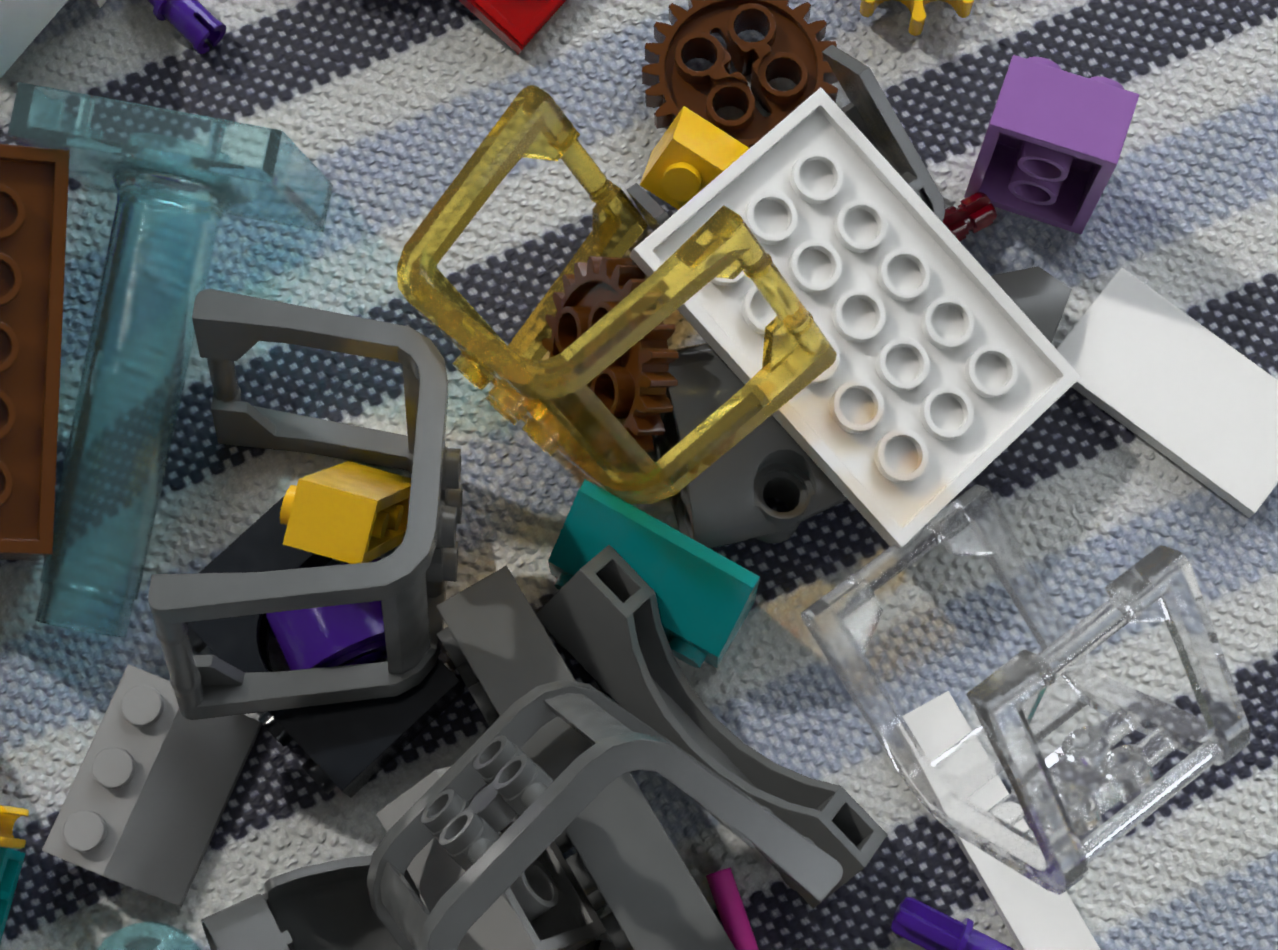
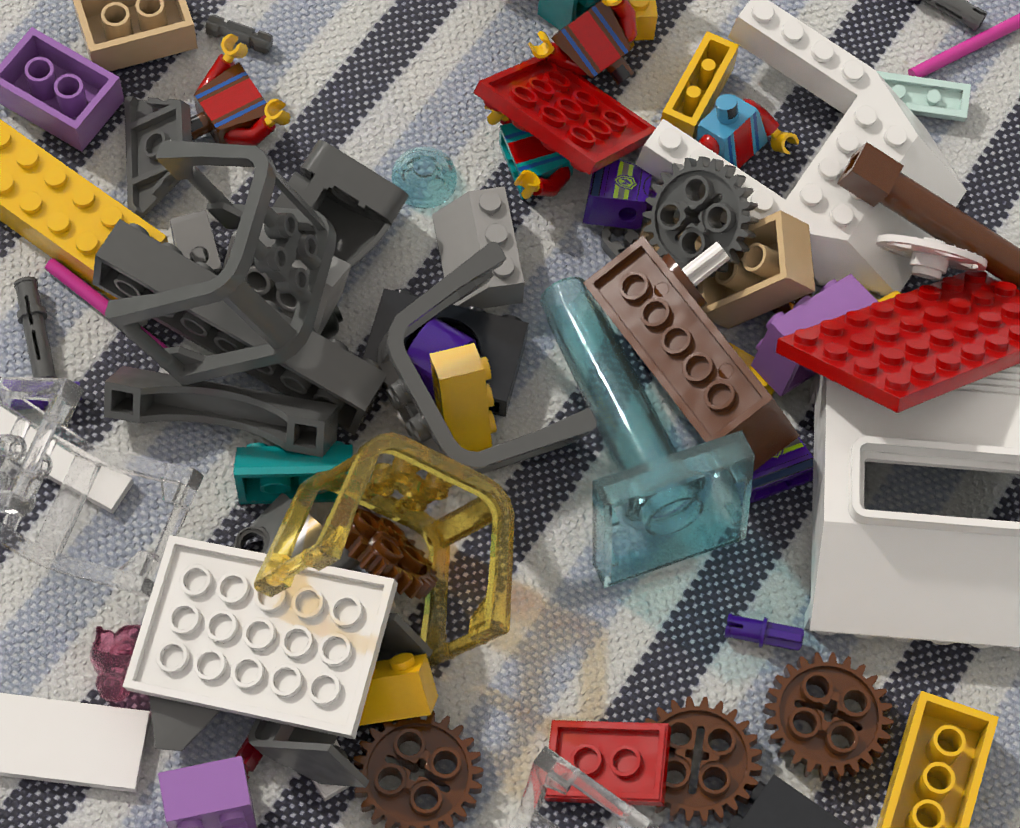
camera: 140 degrees right, 10 degrees down
none -> clear pink piece [90,624,141,702]

